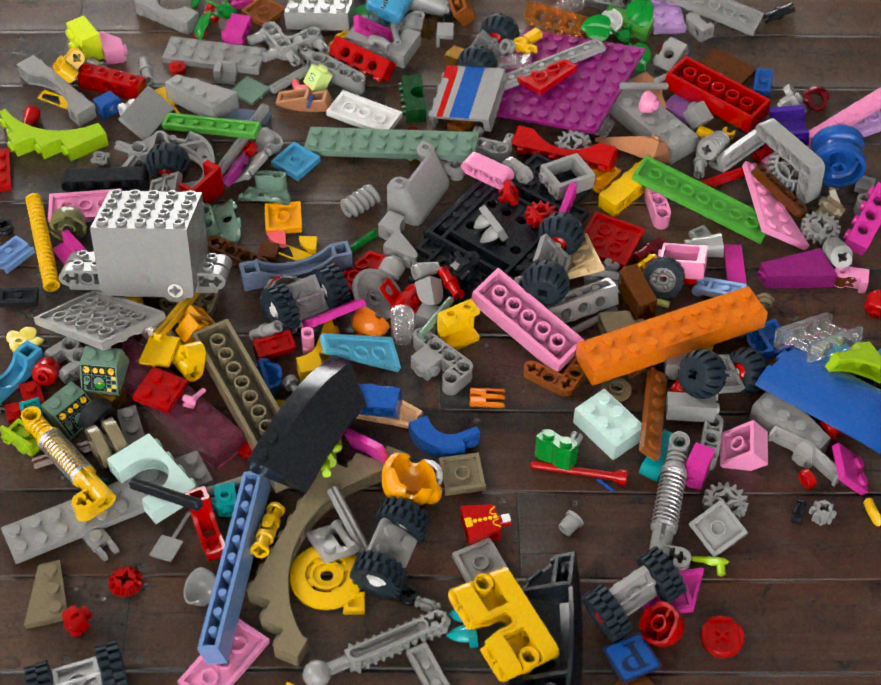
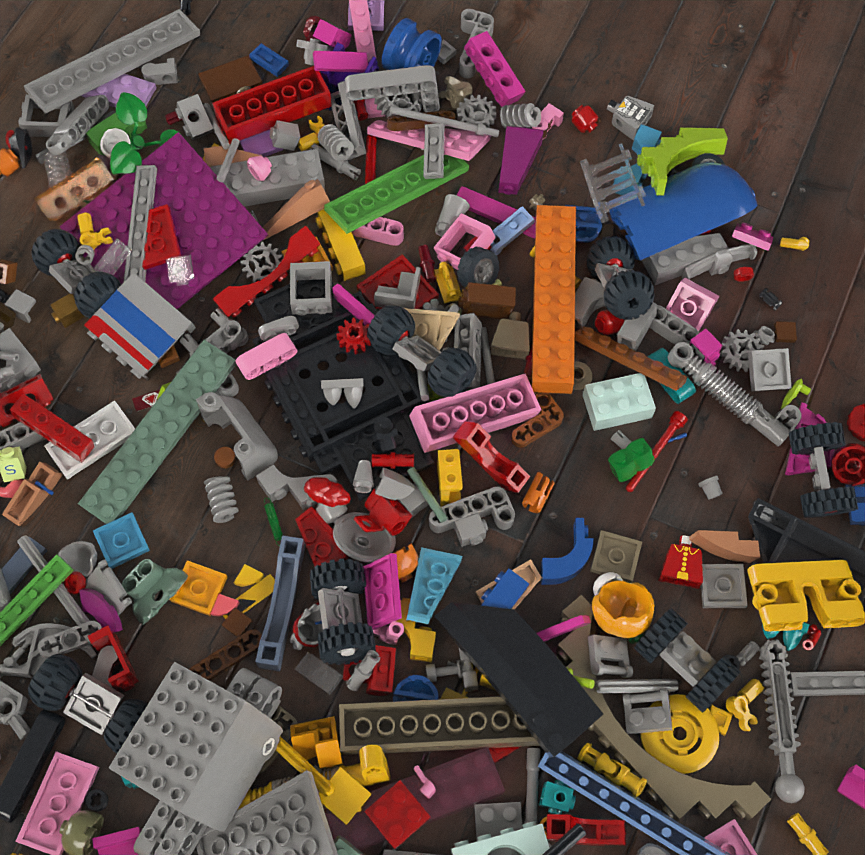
camera: 65 degrees left, 15 degrees up
sand green piece [203,199,241,244] -> none
clear piece [390,305,415,345] -> none
dark green arch [399,75,427,123] -> none
red tile [498,180,519,206] -> none
light grey tile [688,225,712,238] -> none
light grey gear [809,499,837,526] -> none
none -> red brick [10,394,94,463]
none -> light grey beam [38,621,102,659]
none -> clear brick [166,255,194,286]
none -> clear plate [295,652,343,695]
none -> red arm [304,477,350,507]
none -> dark pink brick [313,19,352,48]
none -> dark pink tile [313,51,368,72]
none -> light grey panel [374,267,420,309]
none -> light grey bar [389,106,499,137]
none -> light grey tile [423,123,445,179]
none -> red arch [452,421,530,493]
none -> light grey plate [588,635,633,678]
none -> nougat slope [689,530,760,563]
none -> yellow bar [726,679,764,731]
none -> light grey plate [753,326,775,345]
none -> reddish brown tile [774,321,797,343]
none -> red arm [802,624,821,650]

